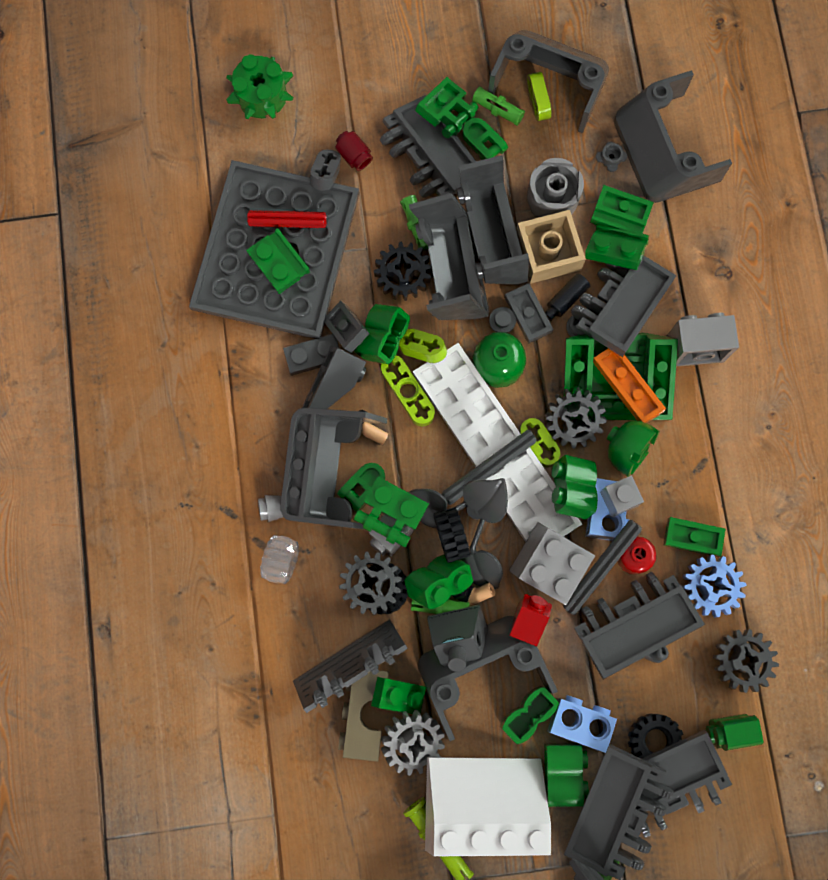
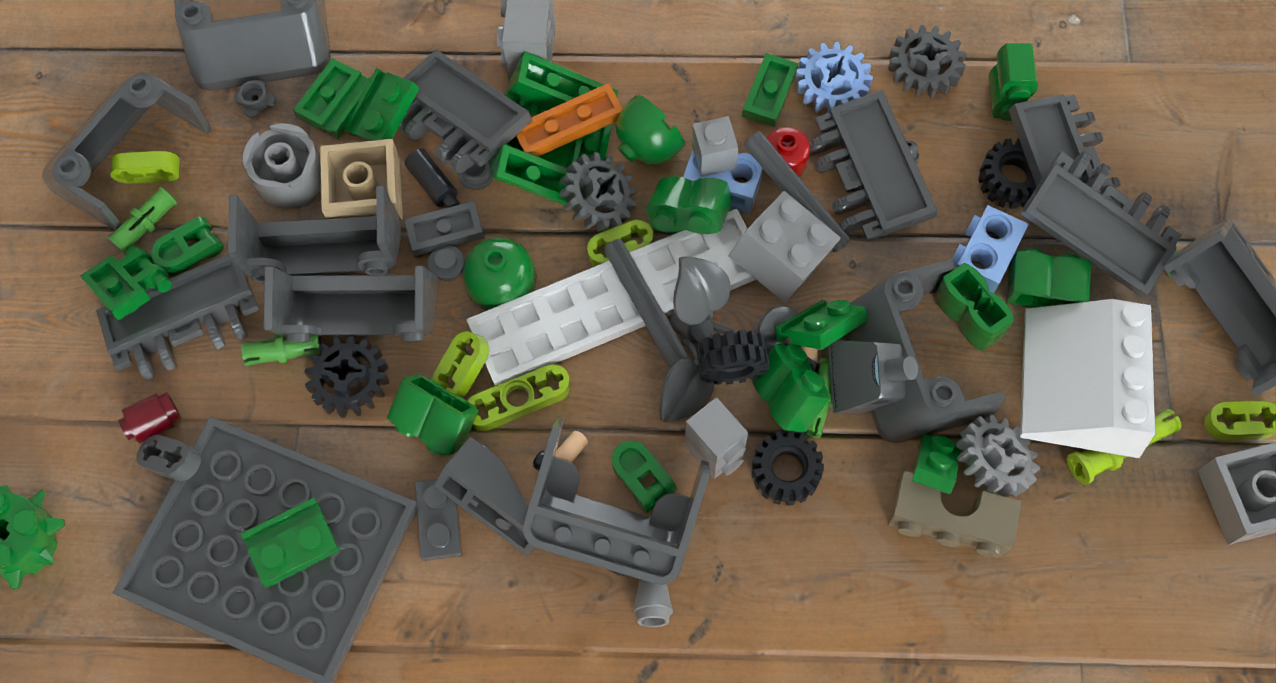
camera: 80 degrees left, 10 degrees down
red axle [247,210,327,228] -> none
clear gear [260,535,299,584] -> none
dark grey hinge [293,619,408,713] -> none
dark grey plate [324,300,370,353] -> none
dark grey gear [339,552,402,615] -> none
green plate [354,476,429,548] -> none
red slope [509,594,552,647] -> none
none -> green plate [775,300,867,350]

